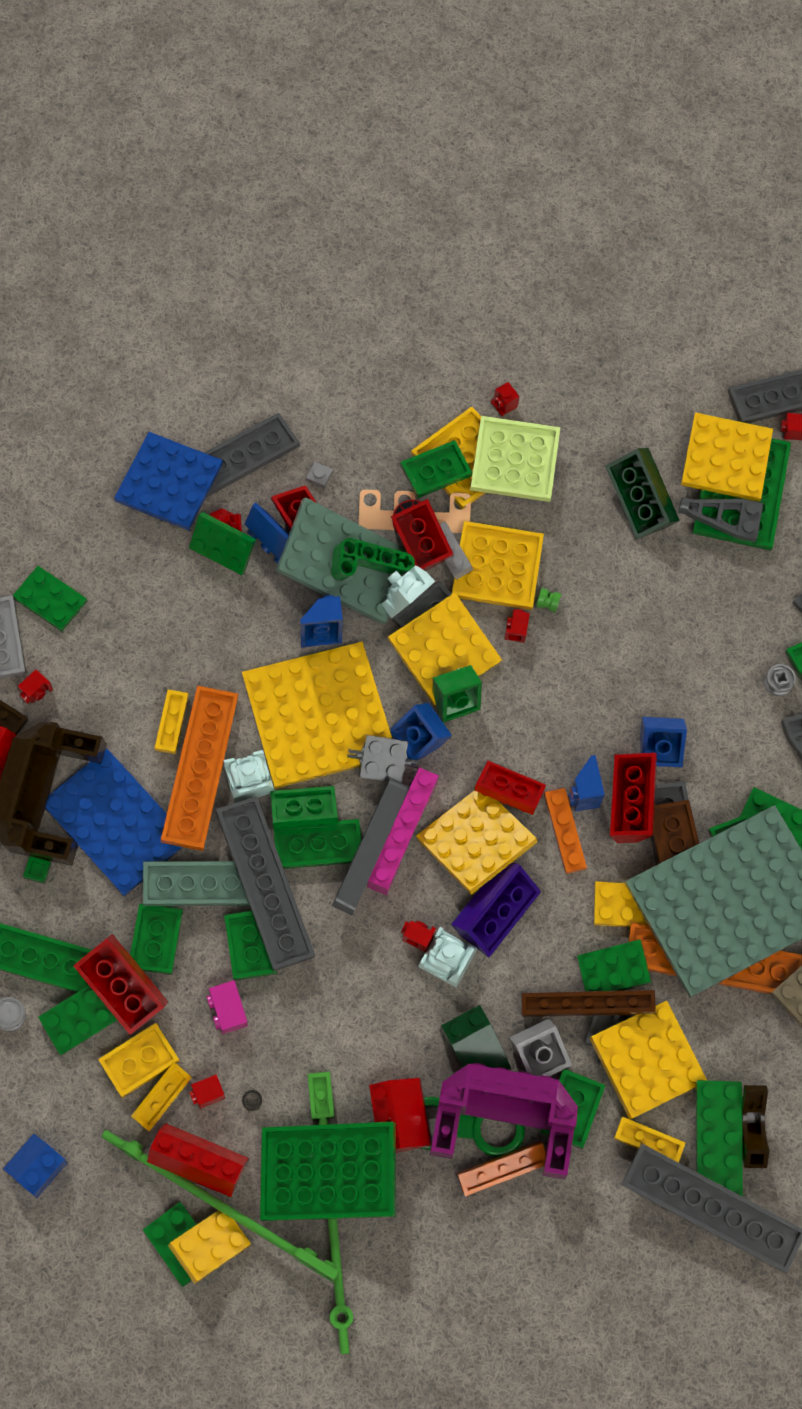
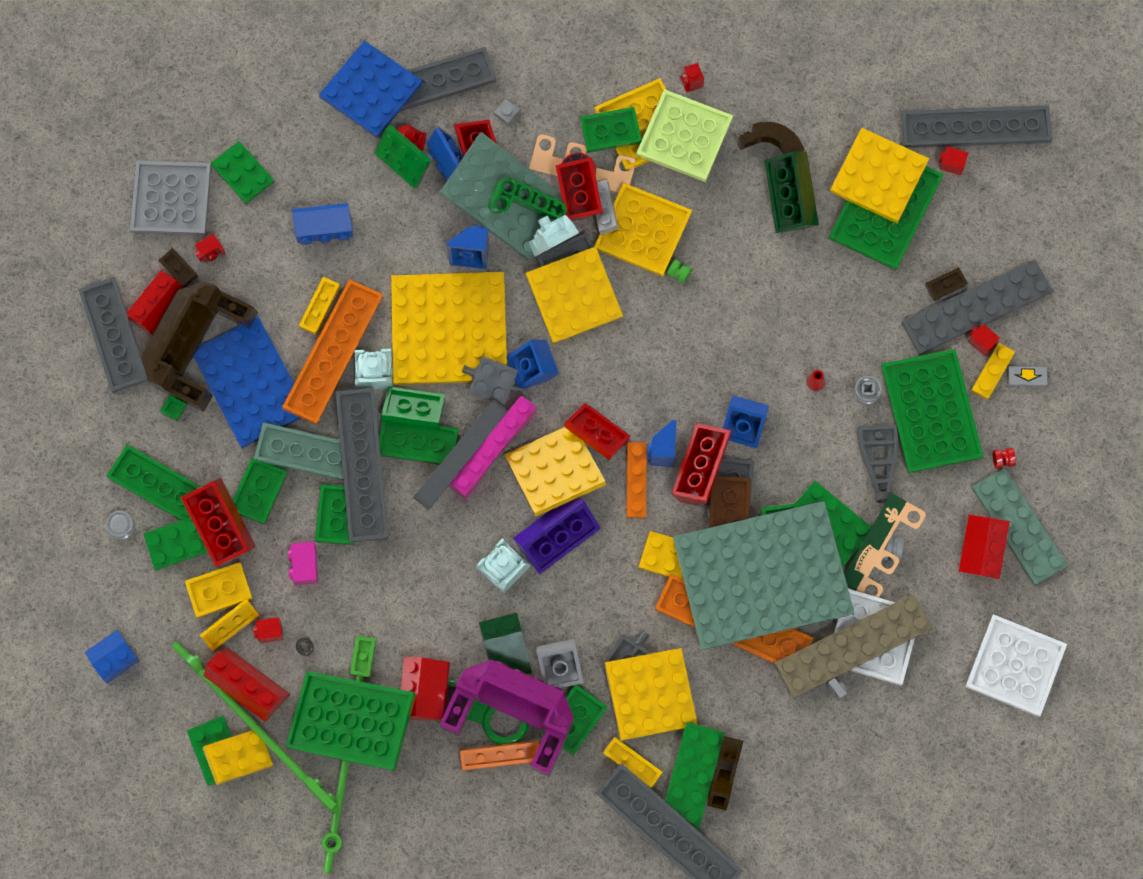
camera: 20 degrees right, 5 degrees up
red brick [401,920,436,952] -> none
green slope [432,665,482,723] -> none
red brick [504,609,530,643] -> none
reddish brown plate [522,990,656,1017] -> none
green plate [577,939,652,992] -> none
dark grey plate [678,497,763,542] -> none
none -> blue slope [292,203,353,245]
none -> dark brown arch [737,122,805,155]
none -> red cone [806,370,825,391]

